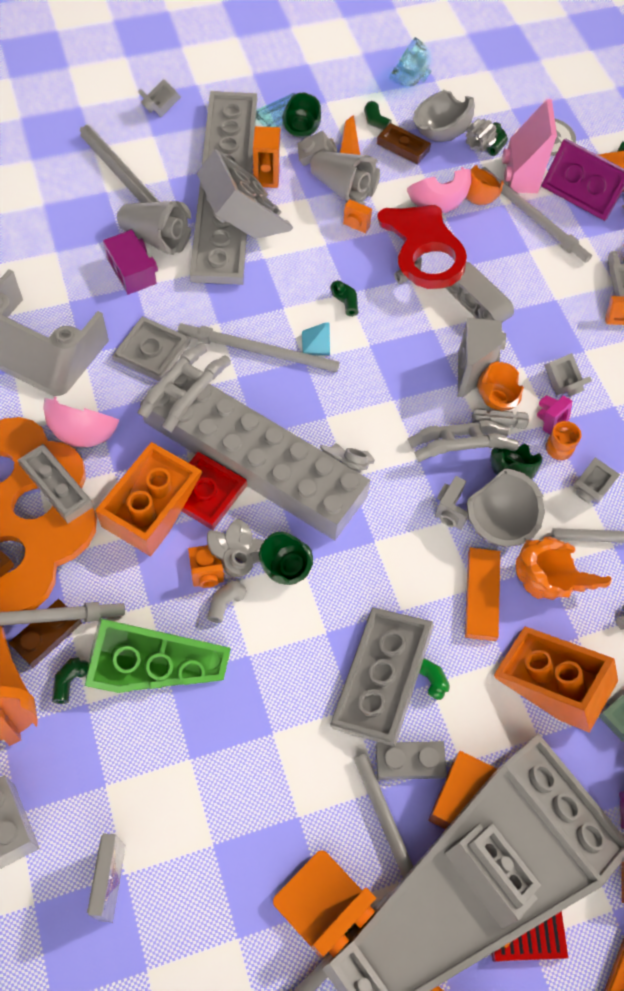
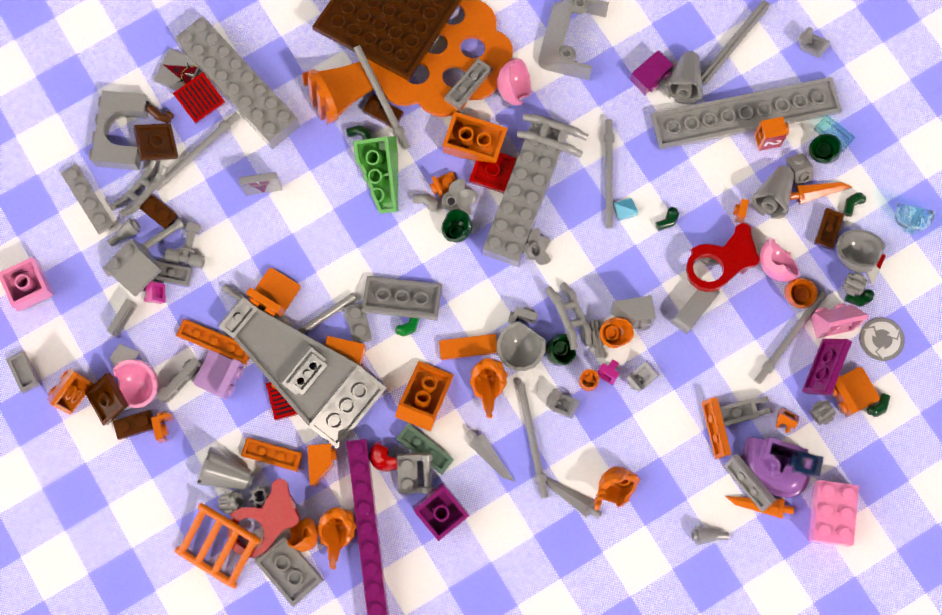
camera: 85 degrees right, 15 degrees up
light grey tile [113,316,190,381] -> none
light grey wedge [197,149,294,239] -> none

